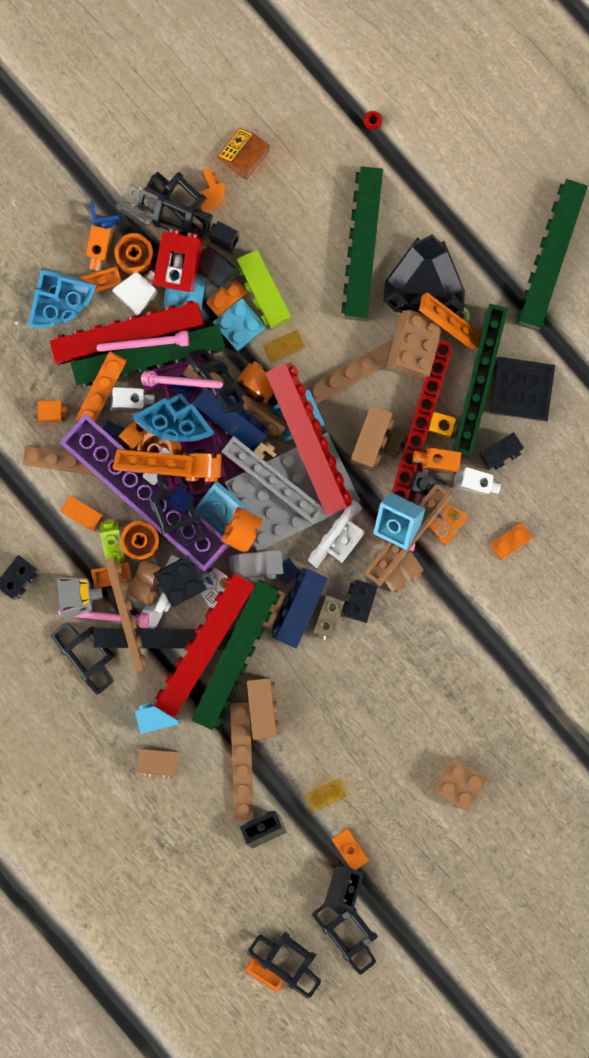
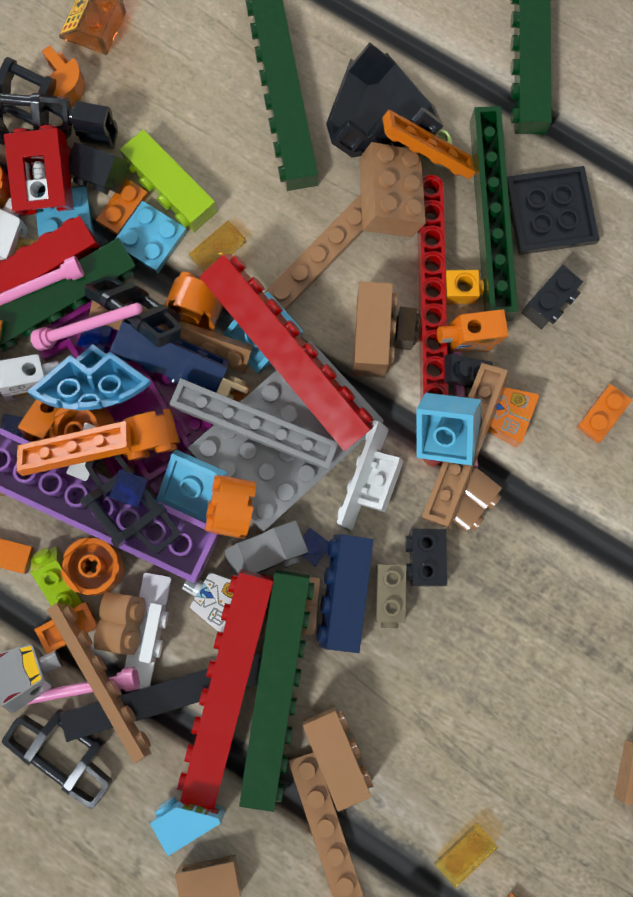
camera: 15 degrees left, 5 degrees down
black plate [154,555,207,608] -> none
white torso [452,467,501,495] -> none

